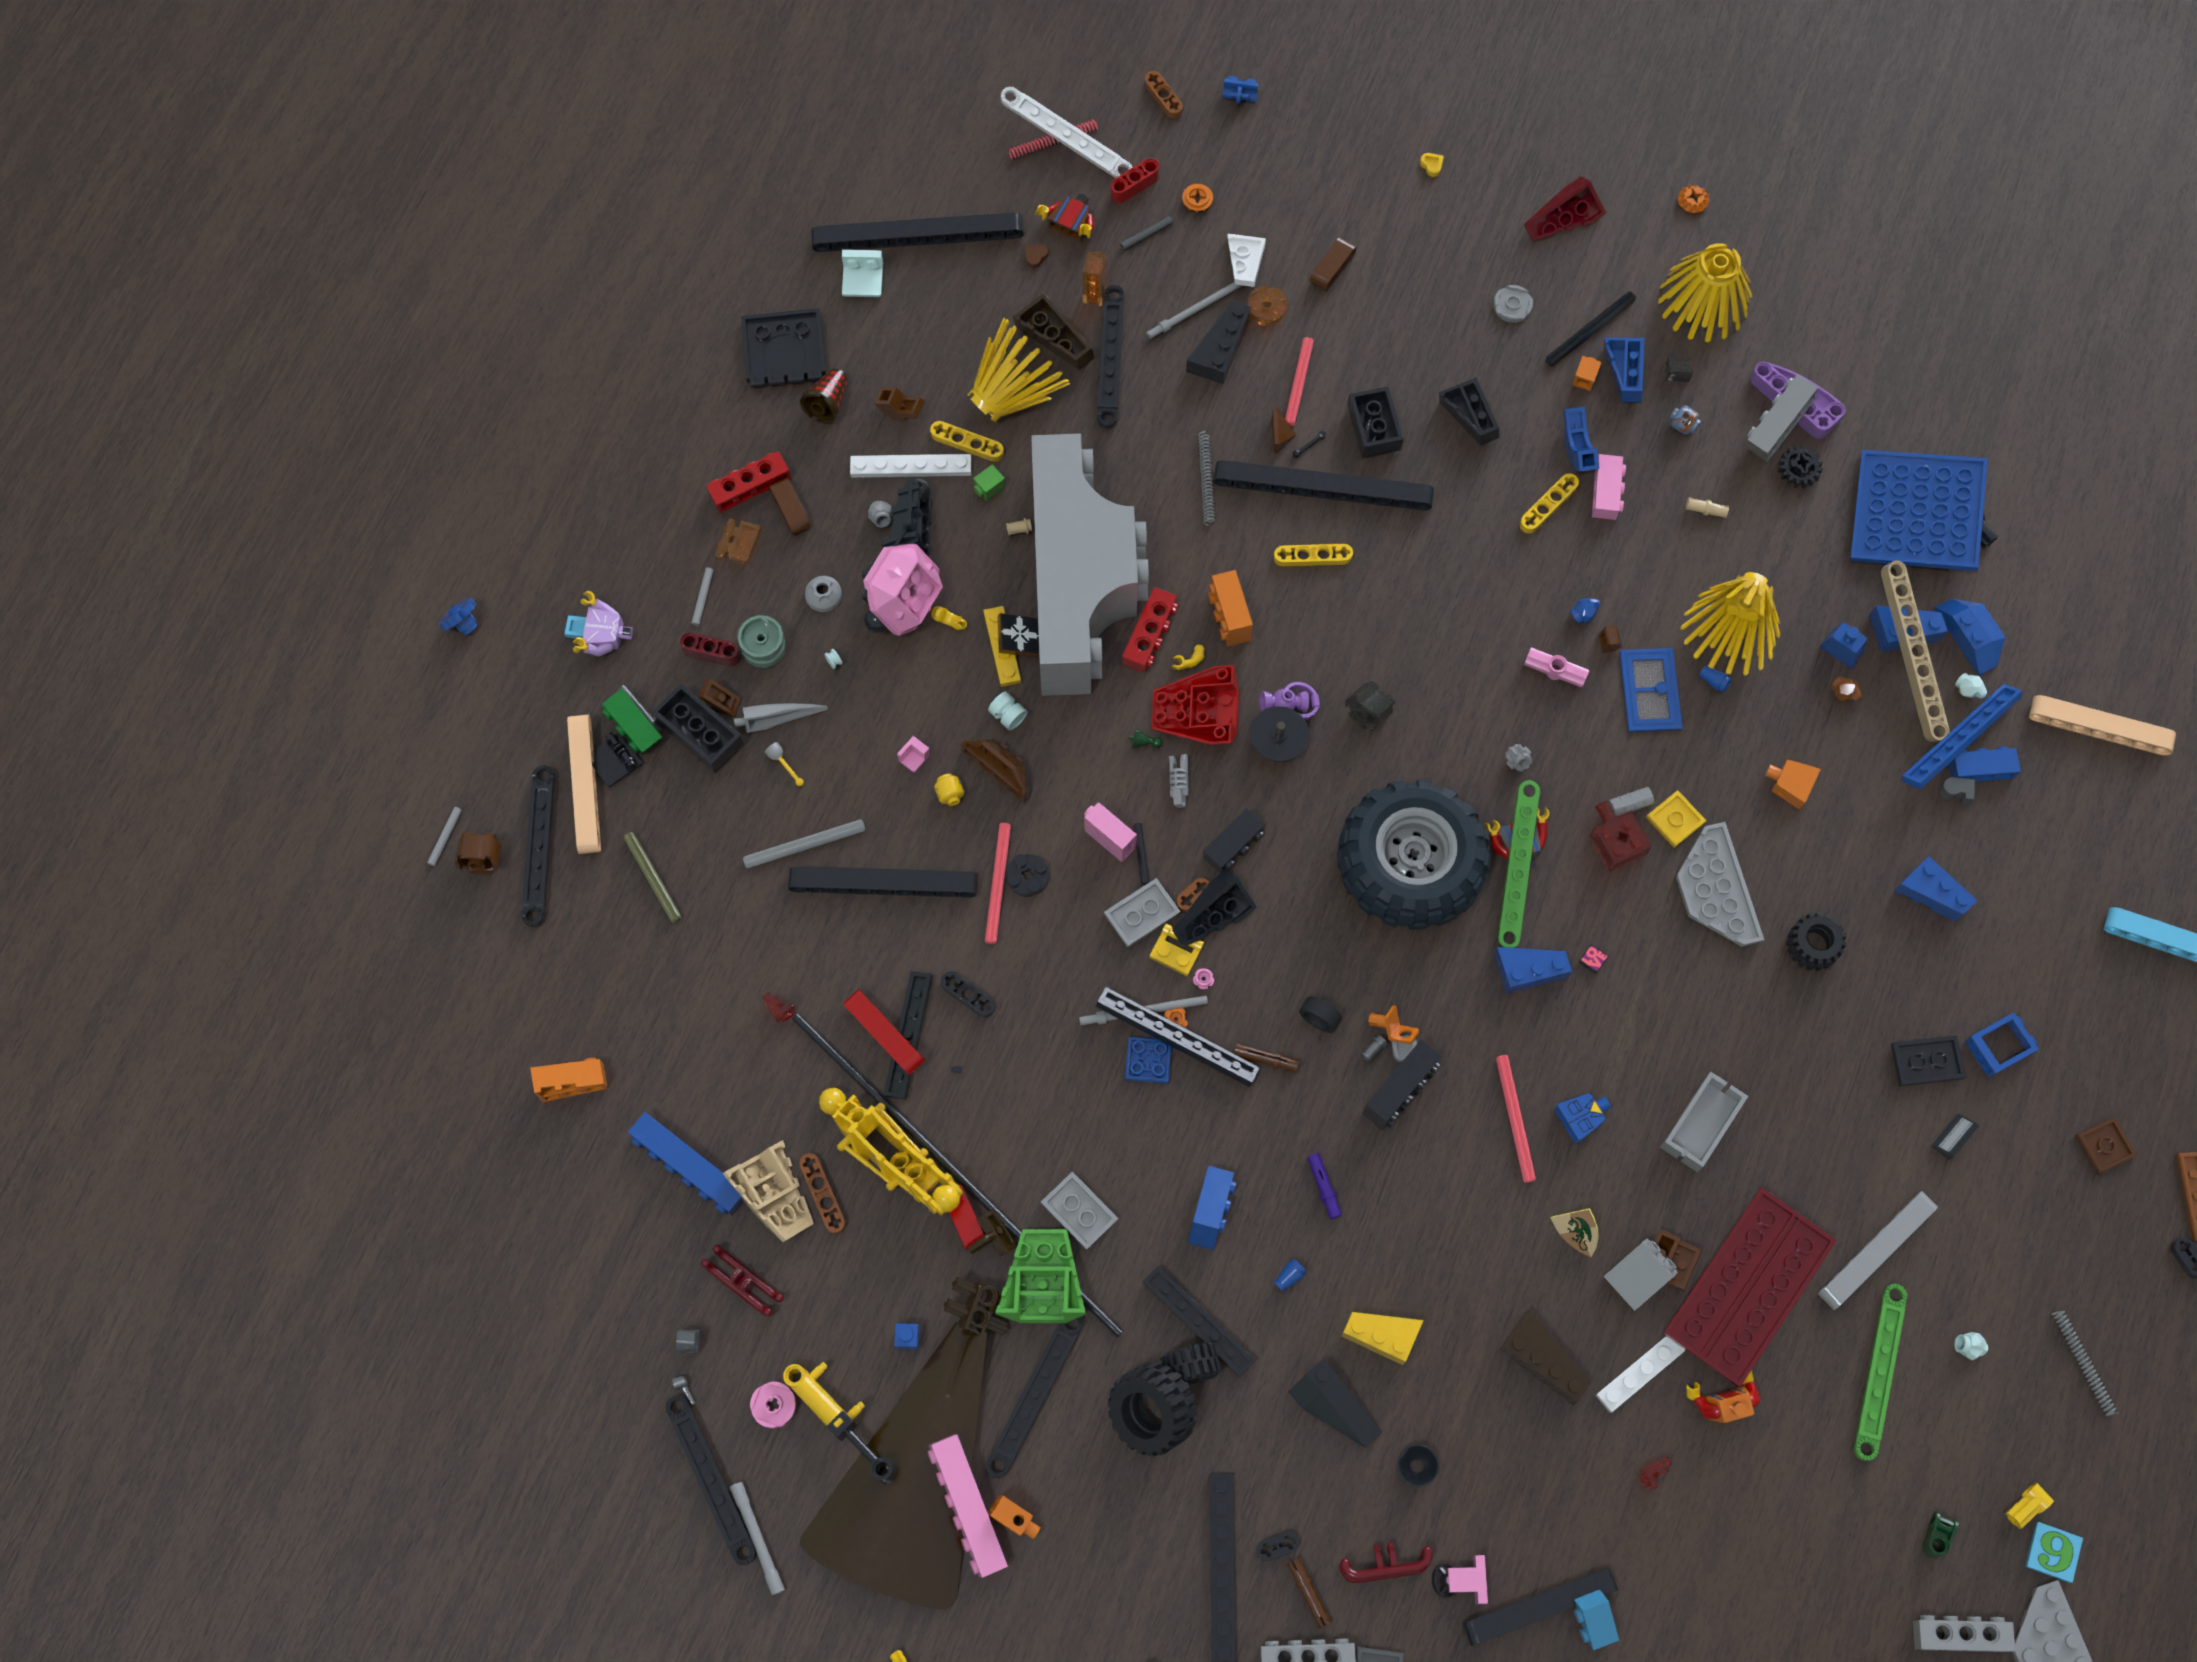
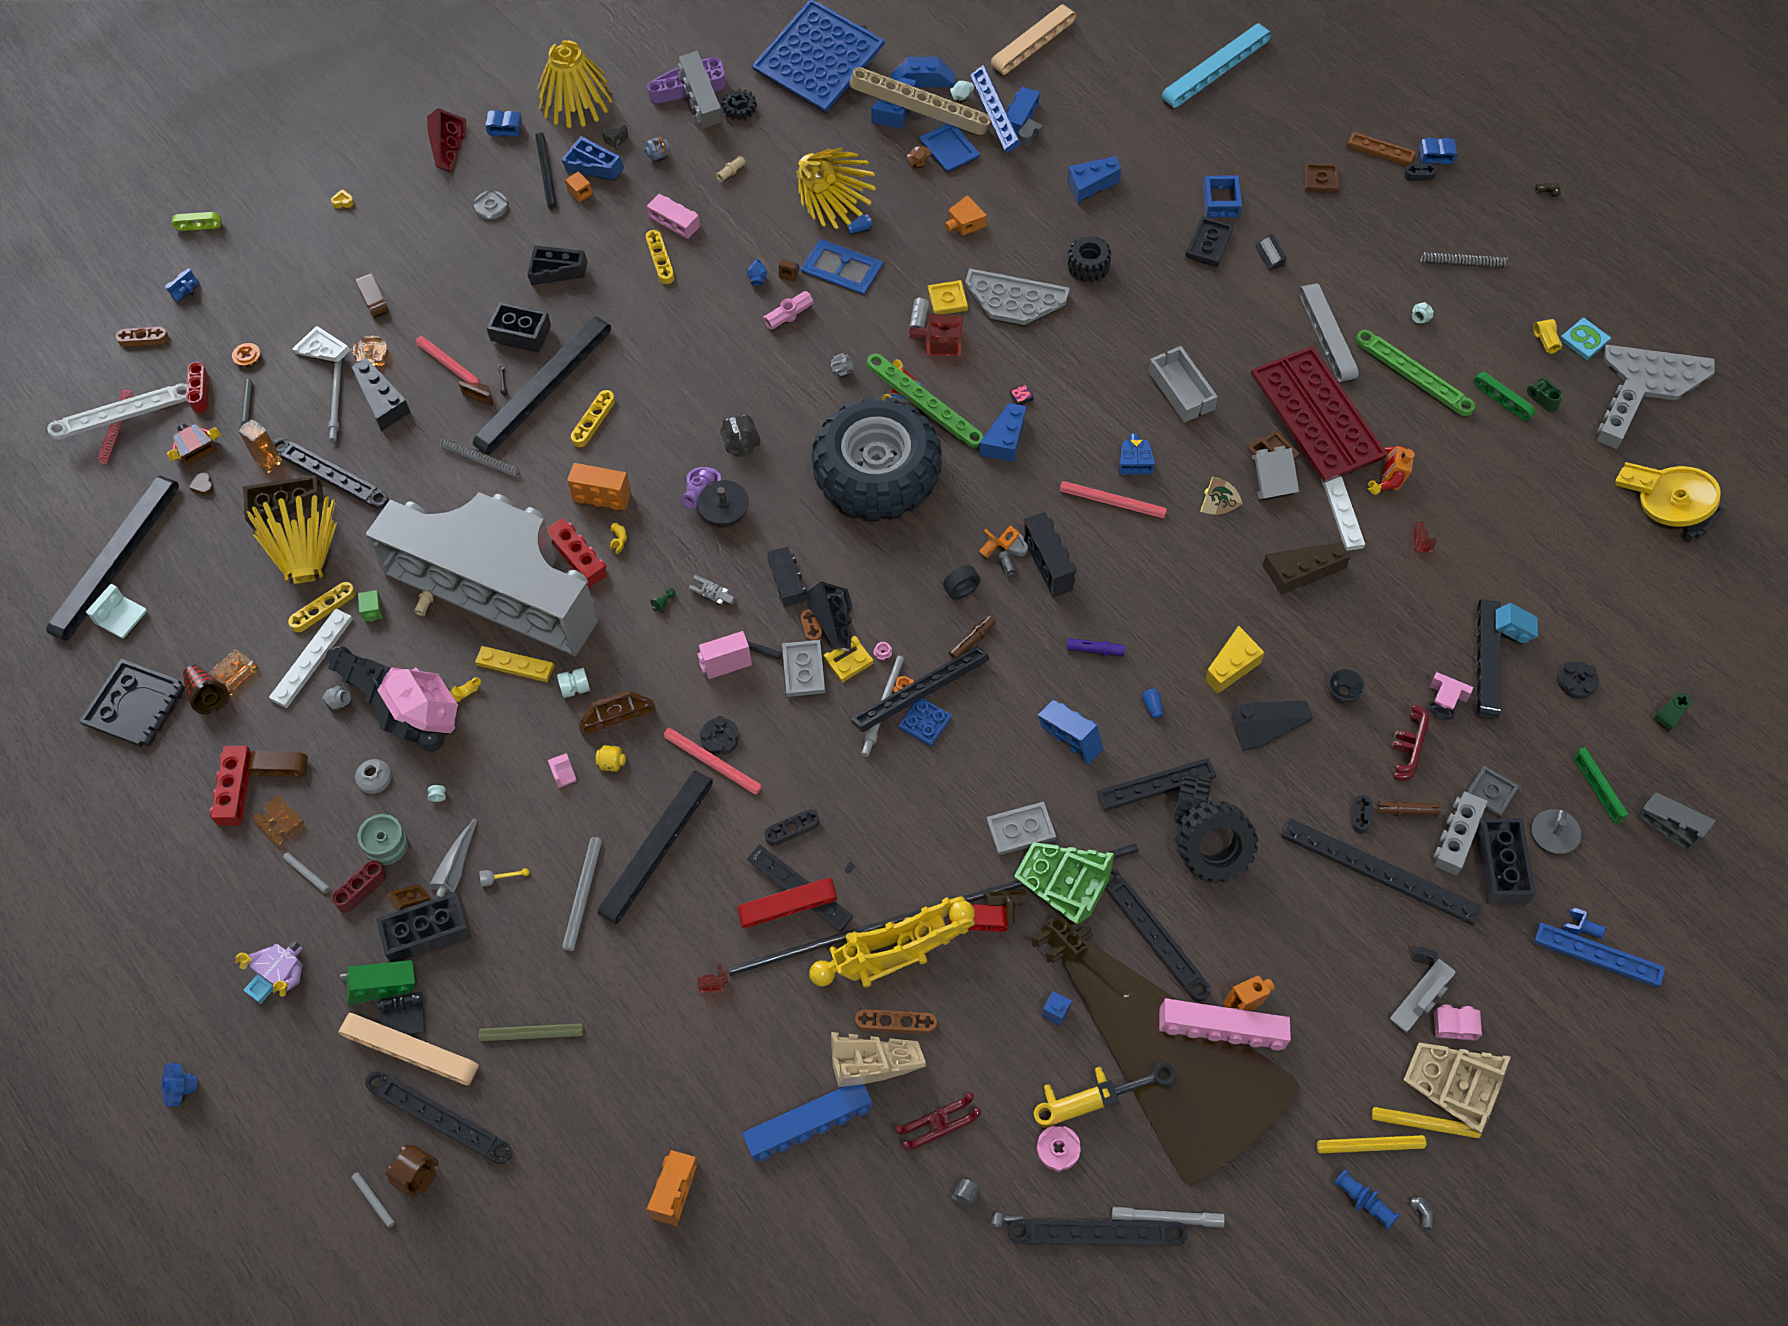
camera: 60 degrees left, 10 degrees down
reddish brown brick [874,387,925,422] -> none
tile [998,613,1039,658] -> none
red wedge [1151,665,1239,745] -> none
blue arch [1563,407,1599,472] -> none
orange gear [1678,184,1709,213] -> none
blue torso [1819,622,1868,669] -> none
none -> lime beam [171,212,221,231]
none -> clear orange plate [209,649,259,695]
none -> blue brick [486,110,522,137]
none -> blue piece [919,124,980,172]
none -> green beam [1473,372,1536,421]

